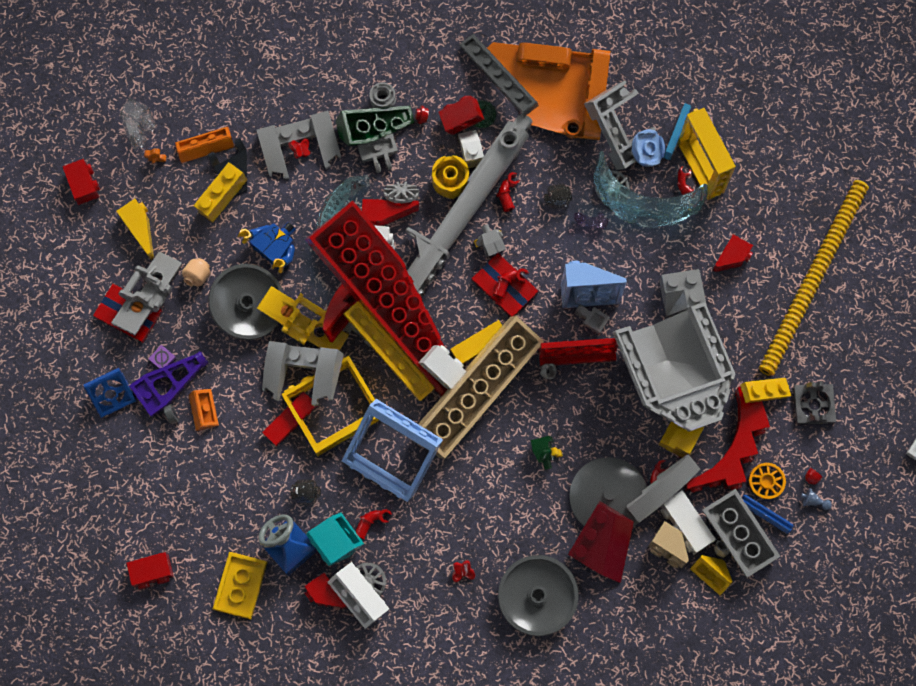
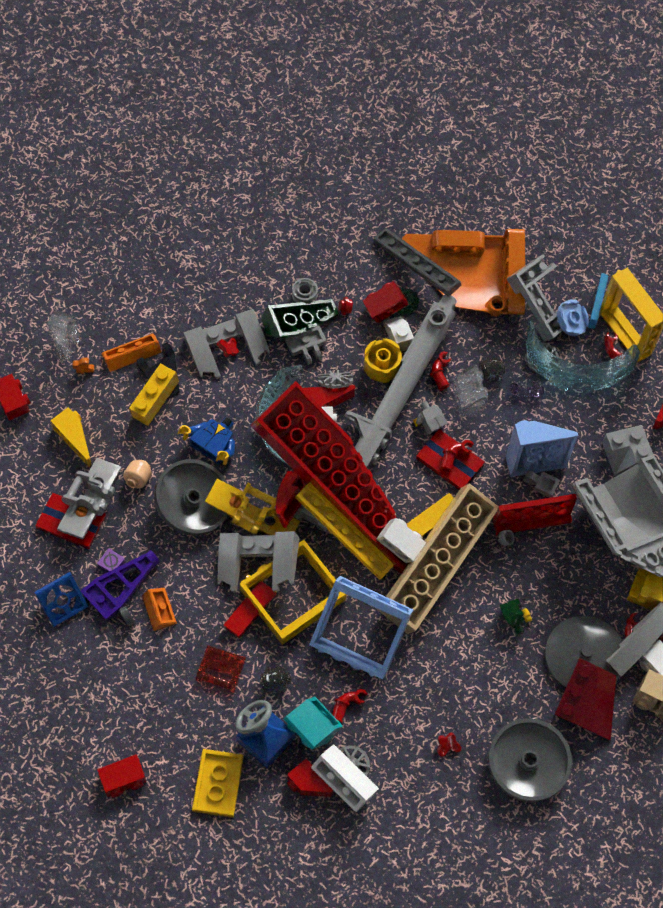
camera: 10 degrees left, 10 degrees down
none -> clear red plate [196,645,246,693]
none -> clear slope [451,364,488,418]

